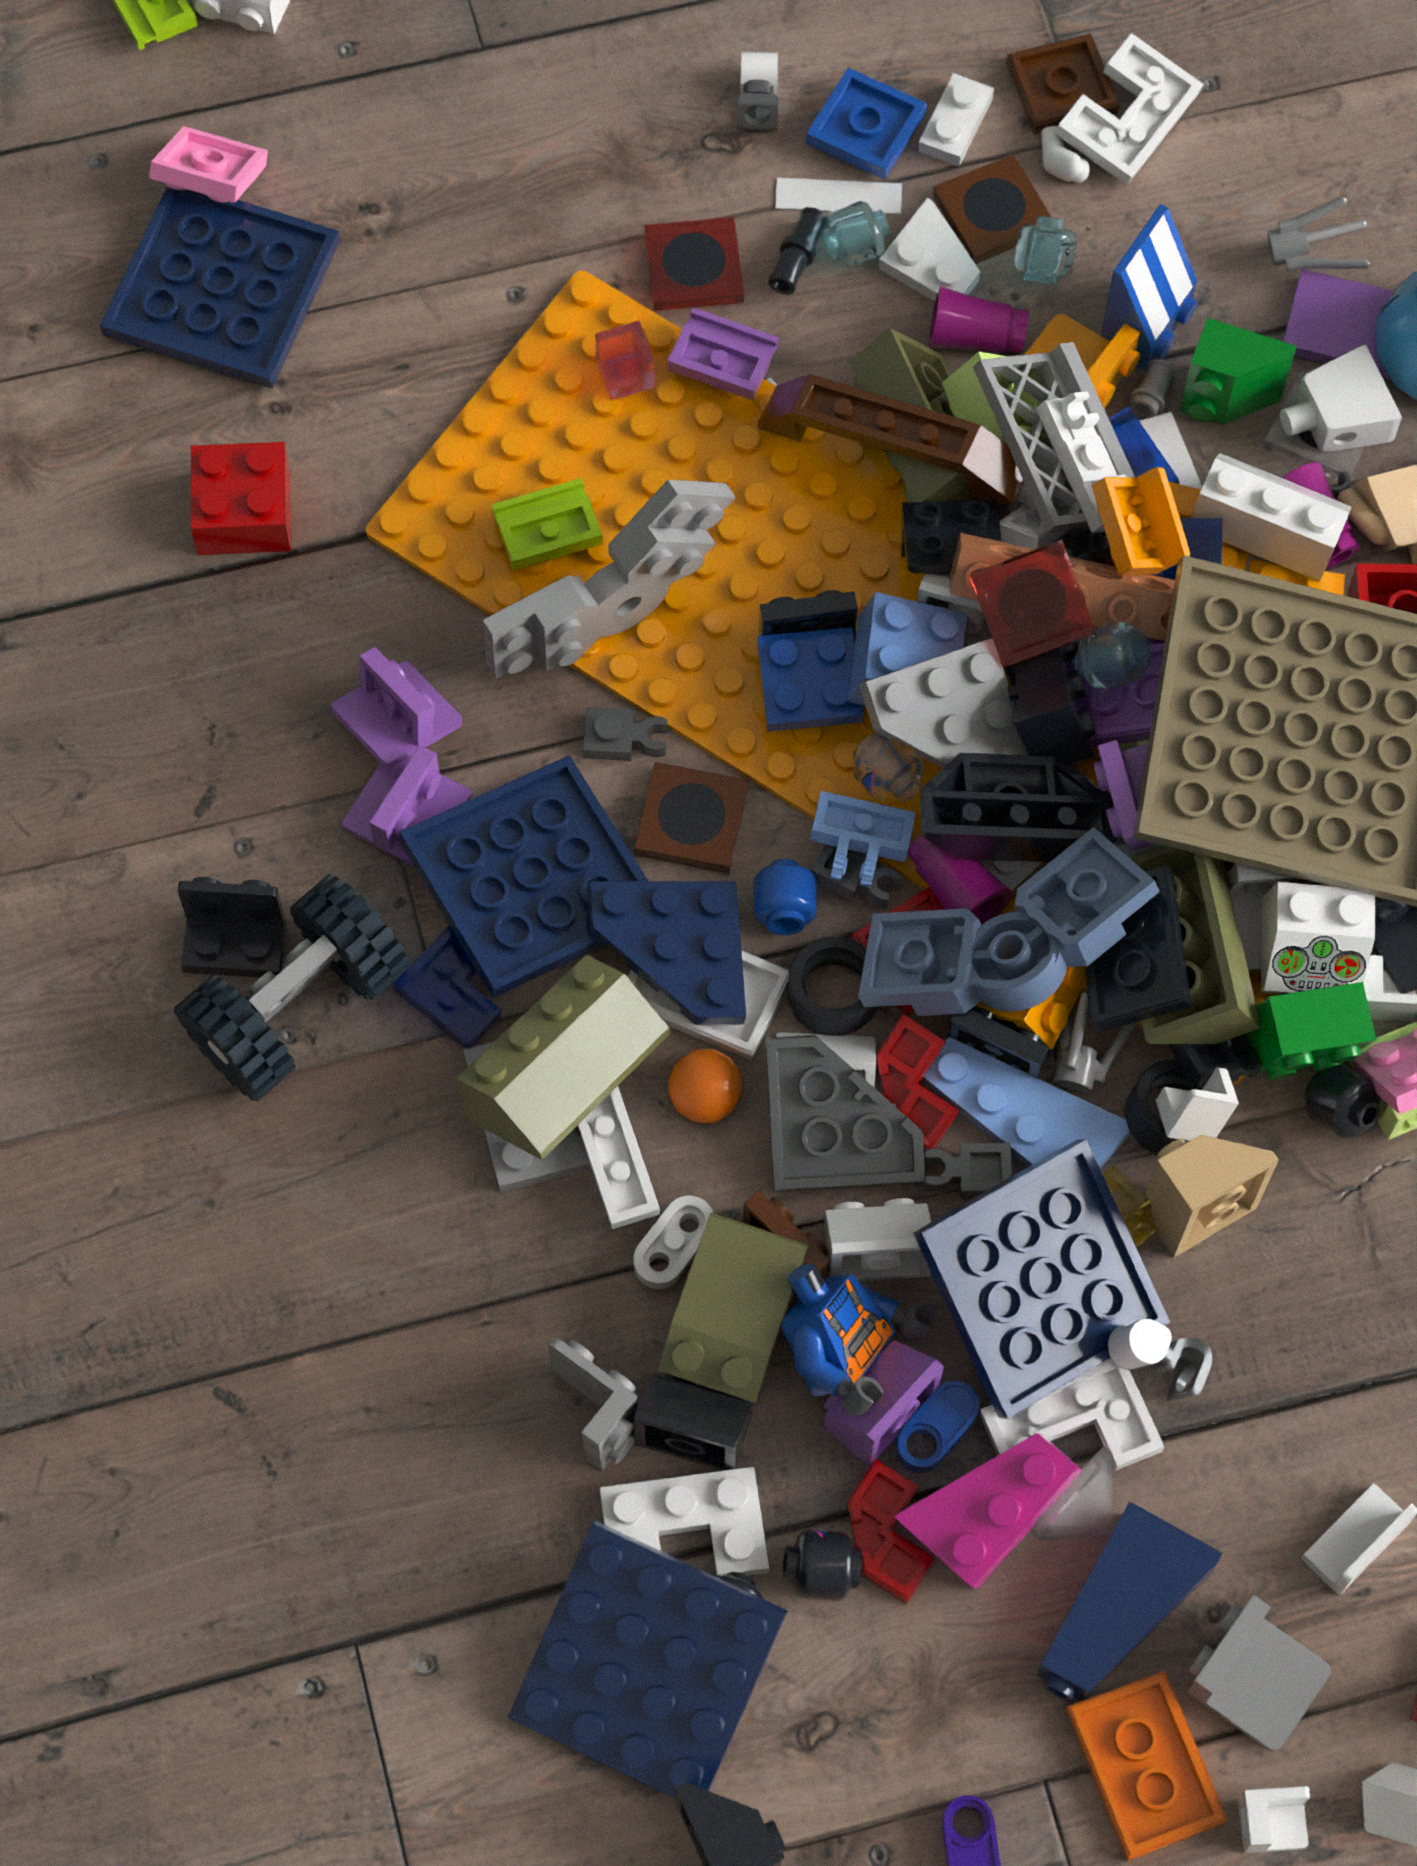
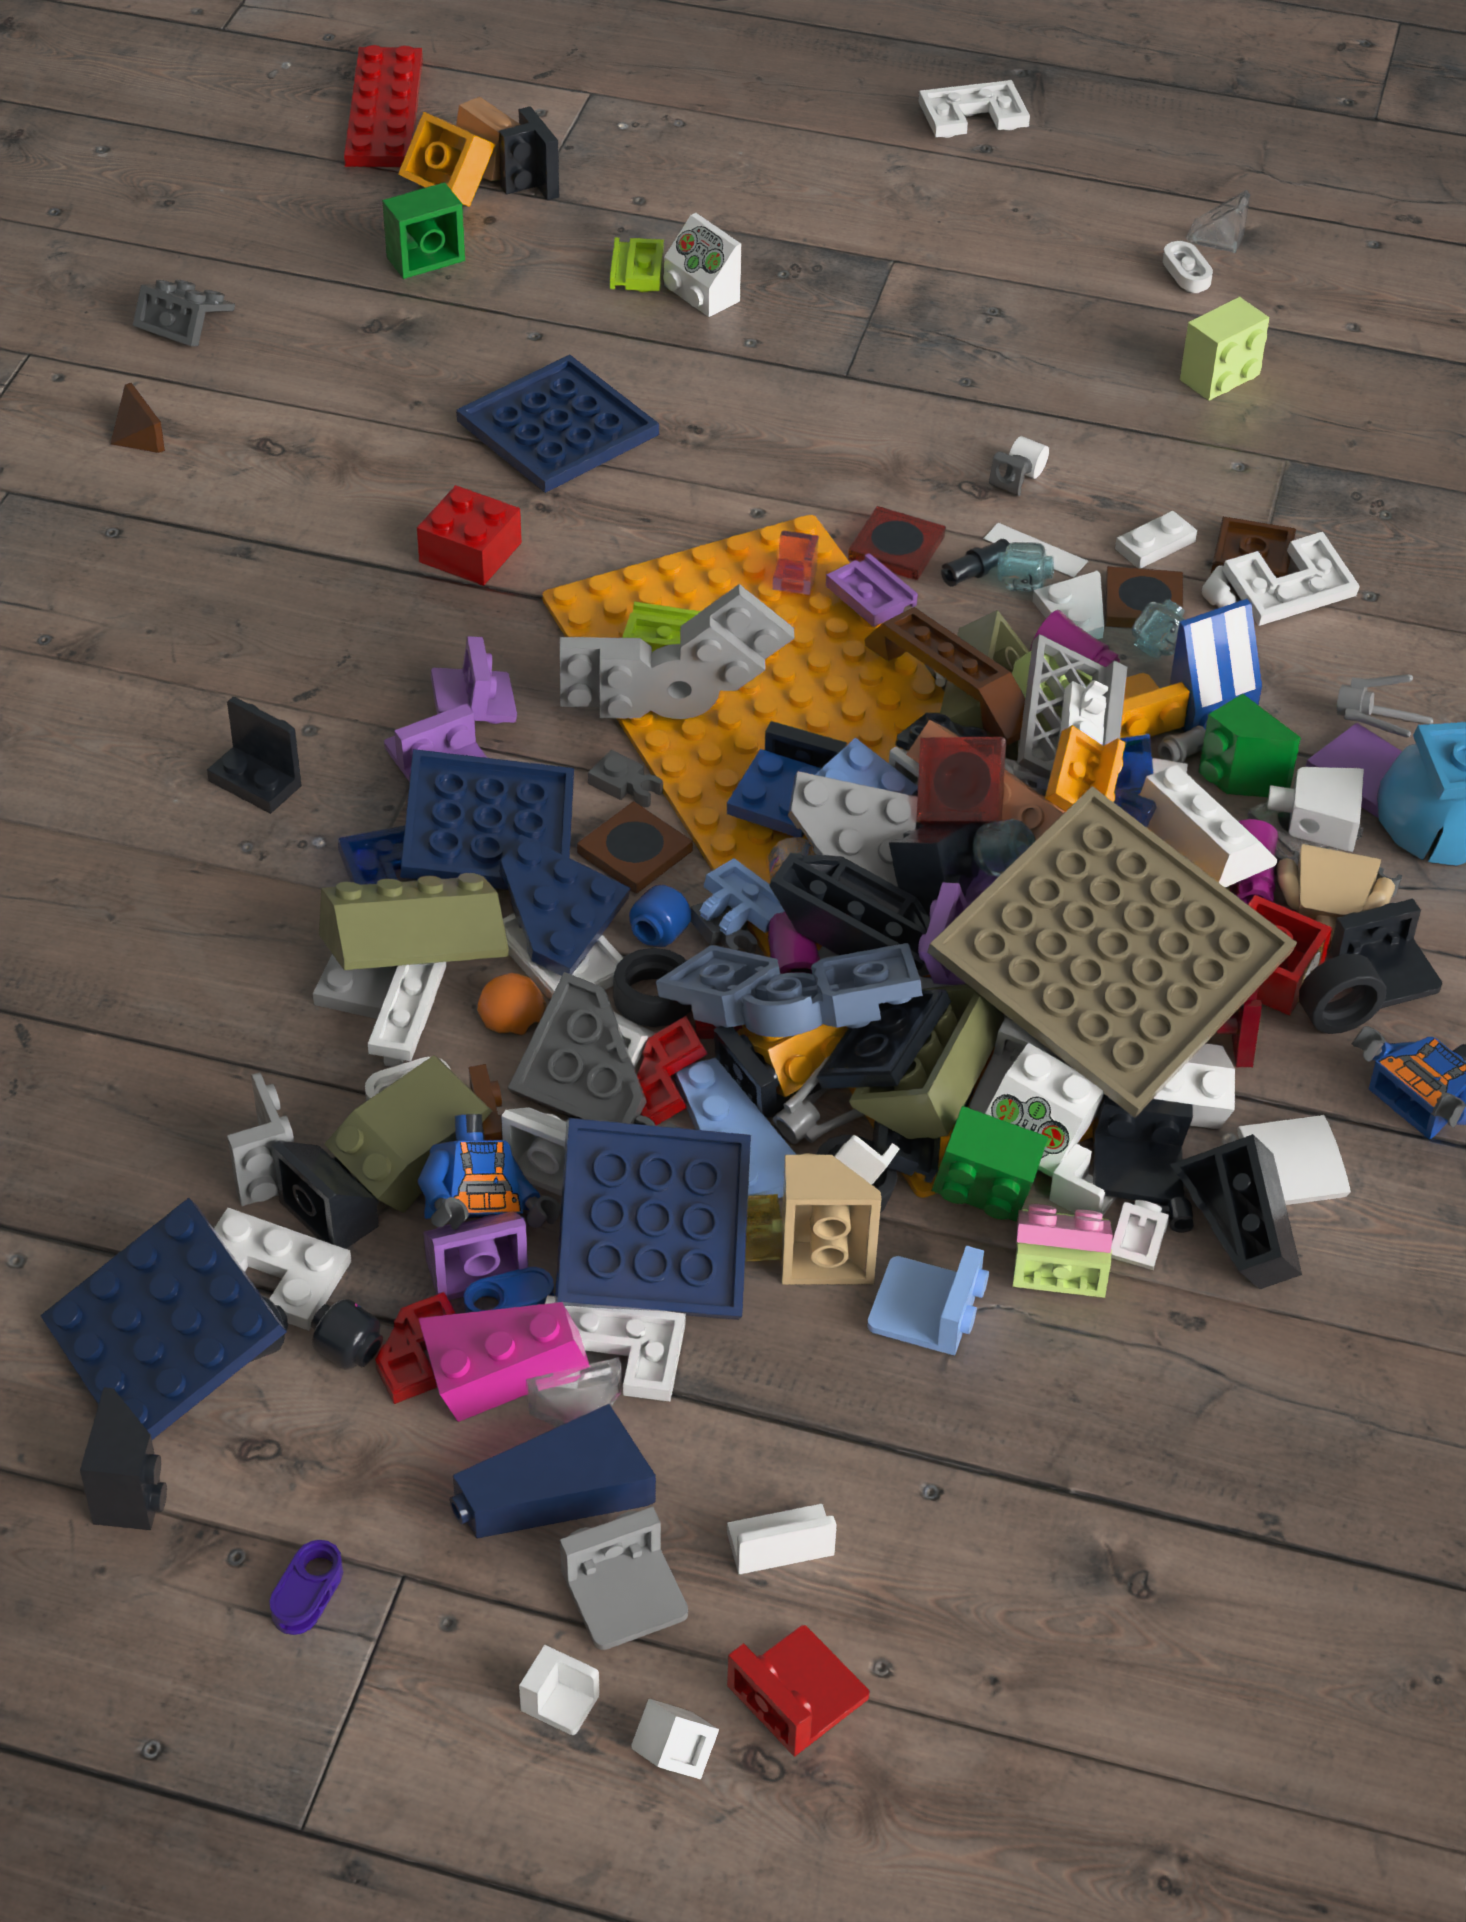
camera: 30 degrees right, 20 degrees down
bright pink plate [149,126,268,203] -> none
black plate [174,874,410,1102] -> none
blue plate [806,68,927,180] -> none
orange tile [1065,1670,1228,1862] -> none
leg [1108,1319,1213,1401] -> none
black head [1305,1065,1381,1138] -> none
none -> light blue bracket [867,1246,989,1356]

